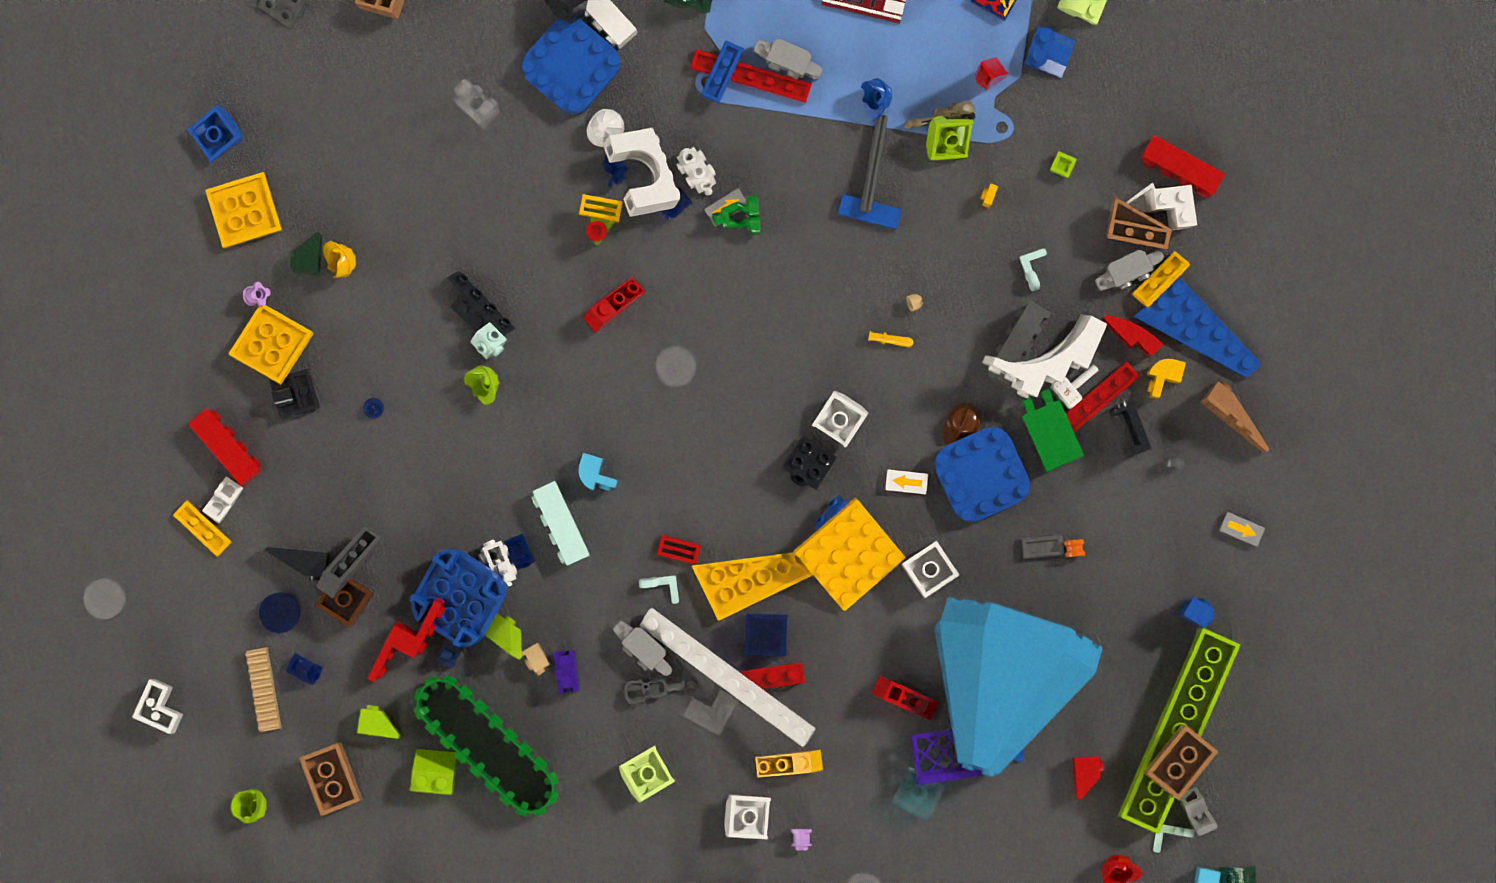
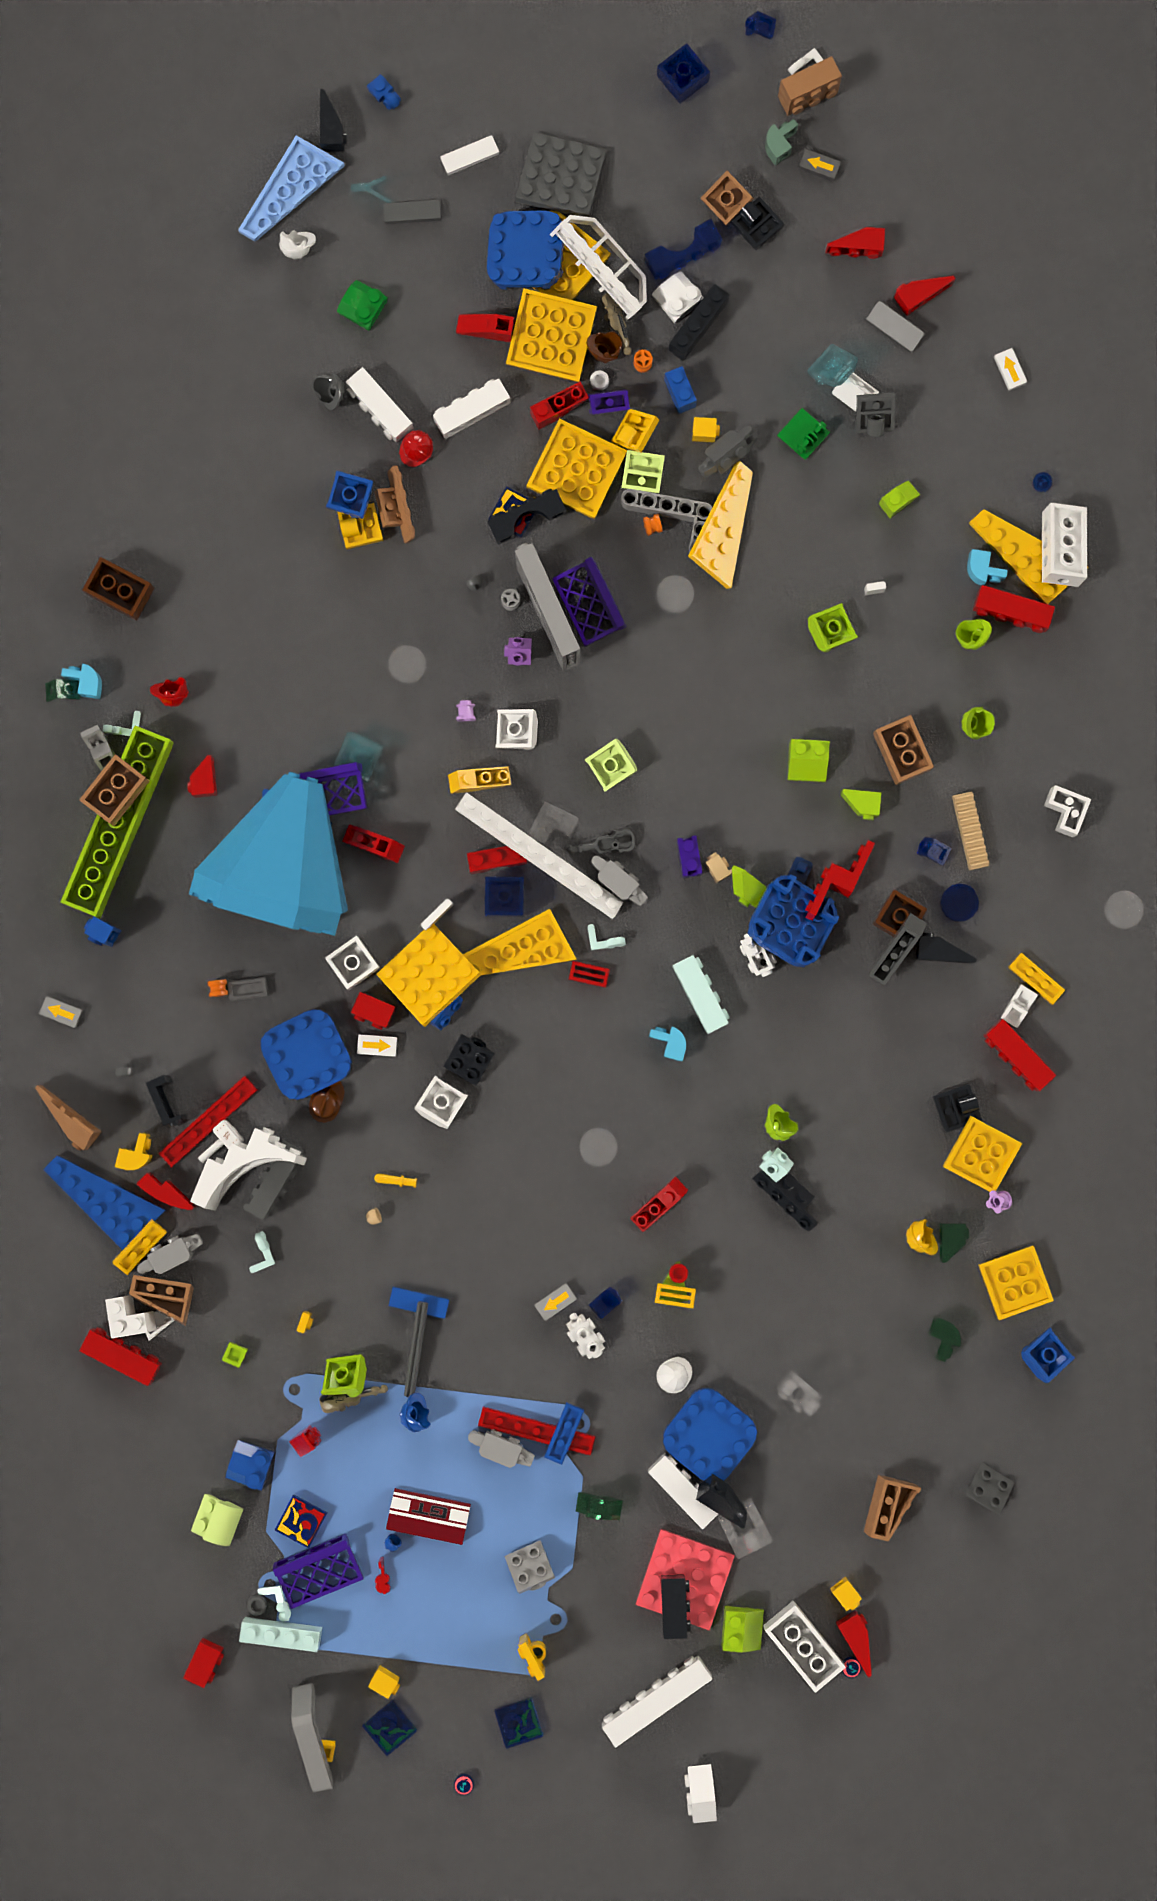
camera: 175 degrees left, 0 degrees up
clear blue tile [363,398,384,419] -> none
green piece [413,675,560,817] -> none
clear blue bracket [504,533,536,570] -> none
clear blue bracket [602,155,628,187] -> none
white arch [603,128,680,217] -> none
green piece [712,195,761,235] -> none
green tile [1021,389,1084,472] -> none
none -> red brick [351,992,397,1030]
none -> white tile [421,899,454,930]
none -> clear green brick [928,1316,961,1362]

